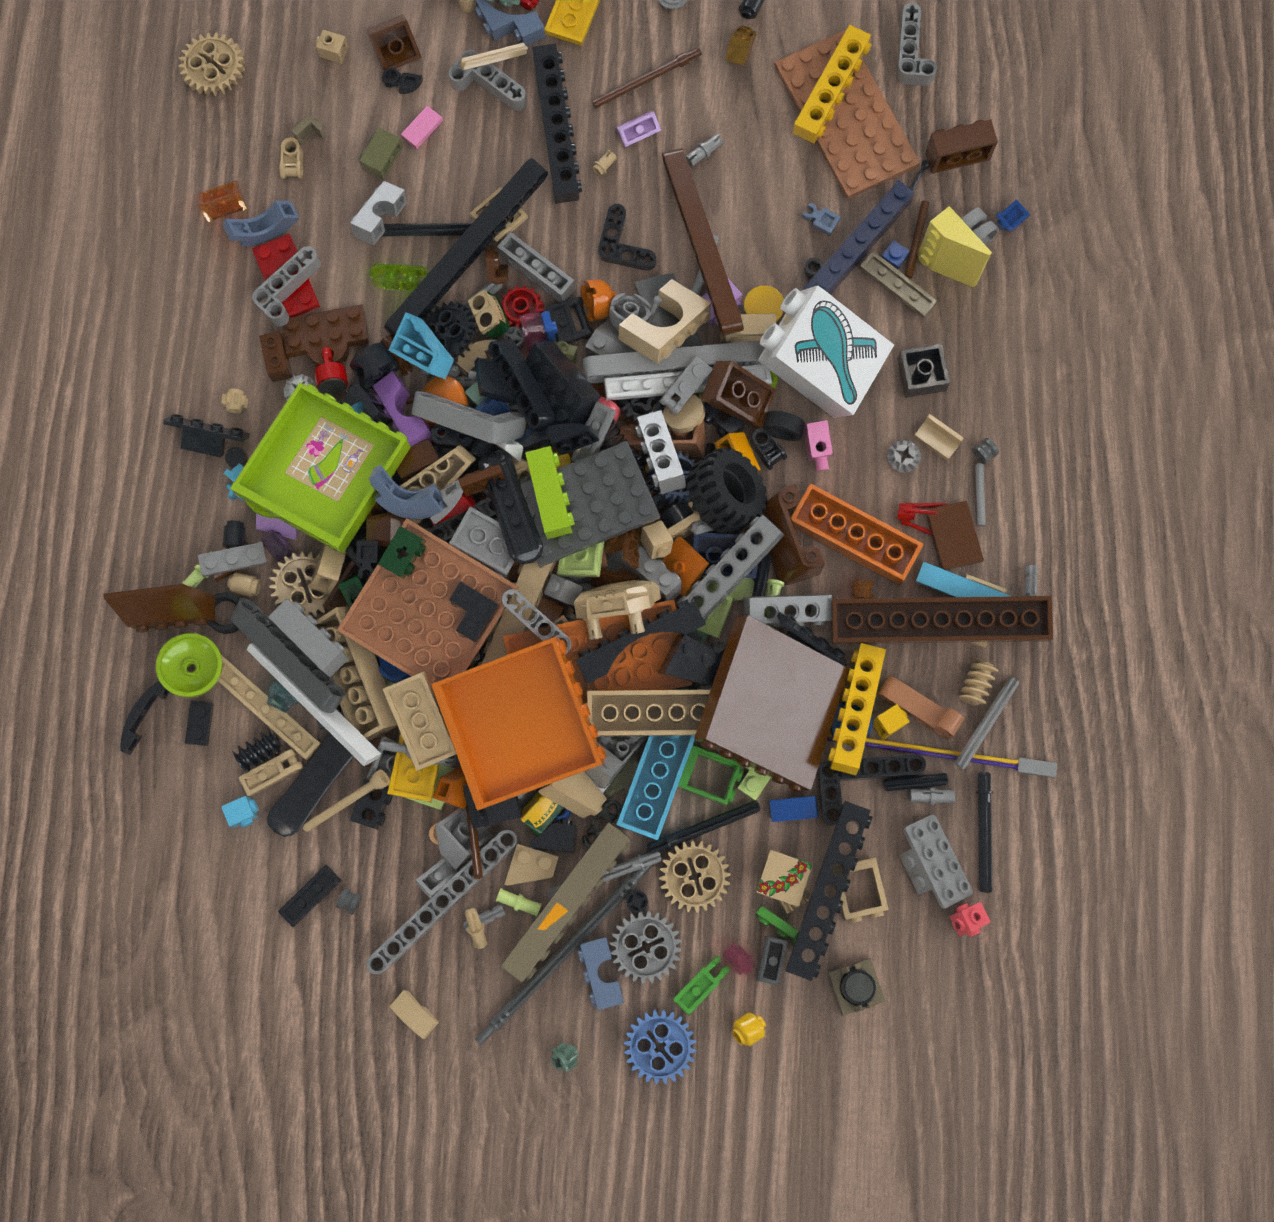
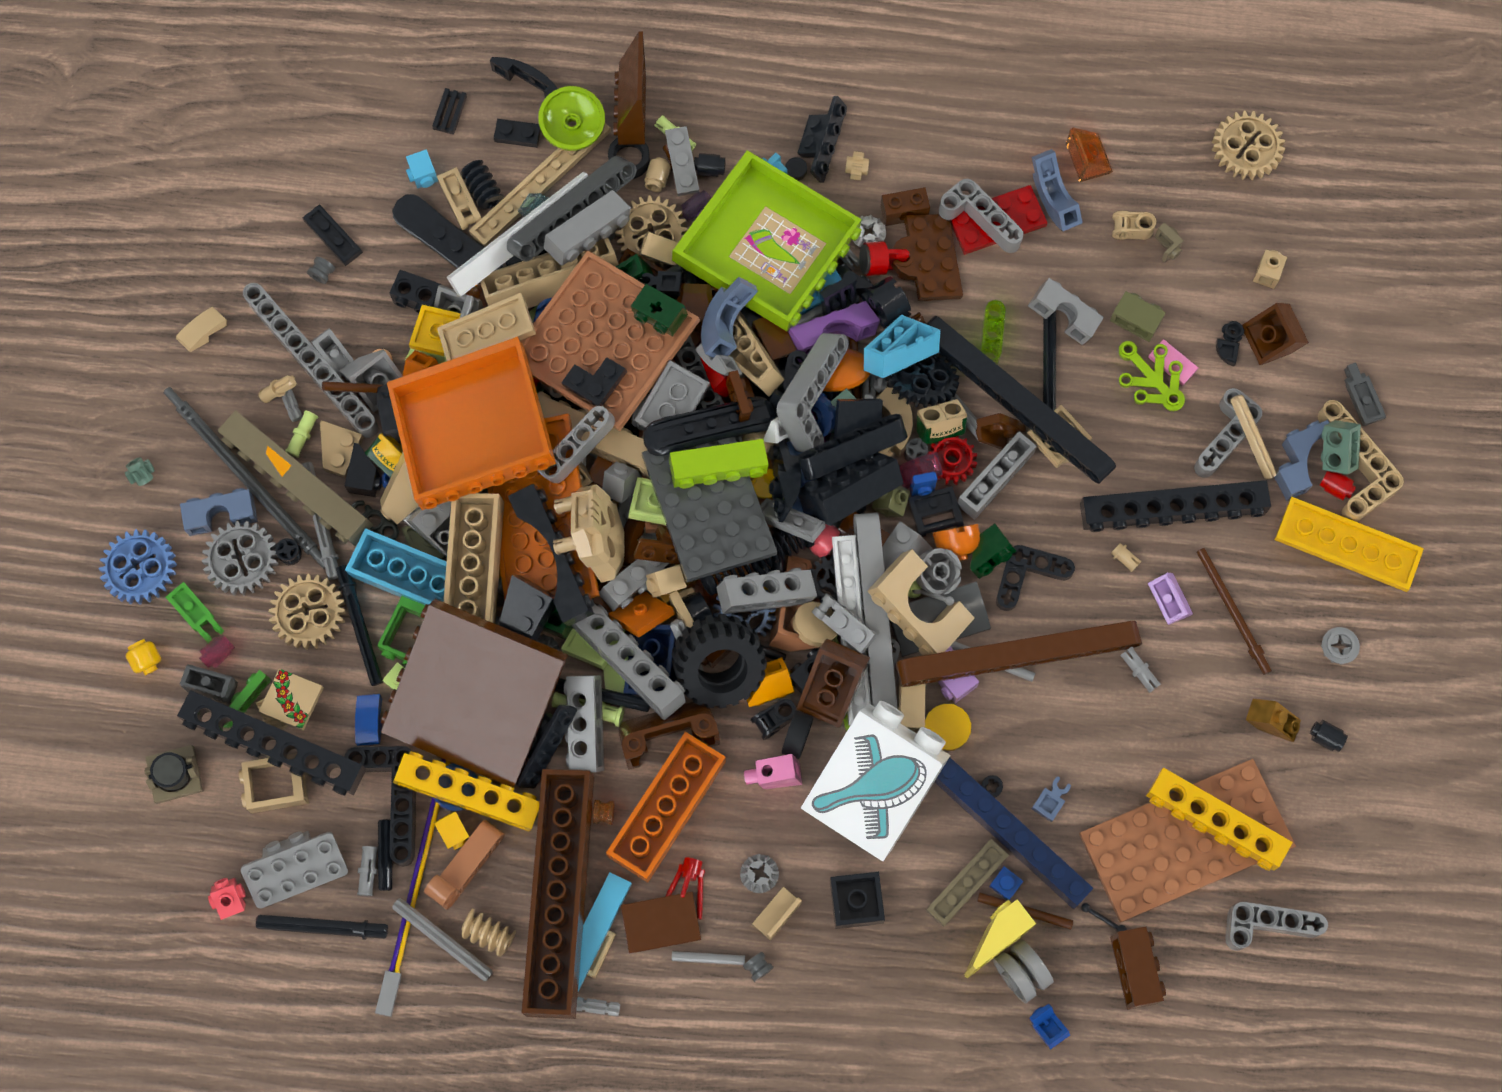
camera: 90 degrees right, 5 degrees down
tan piece [303,770,390,832] -> none
none -> black tile [432,88,467,135]
none -> dark green slope [970,523,1016,579]
none -> lime plant [1118,341,1185,411]

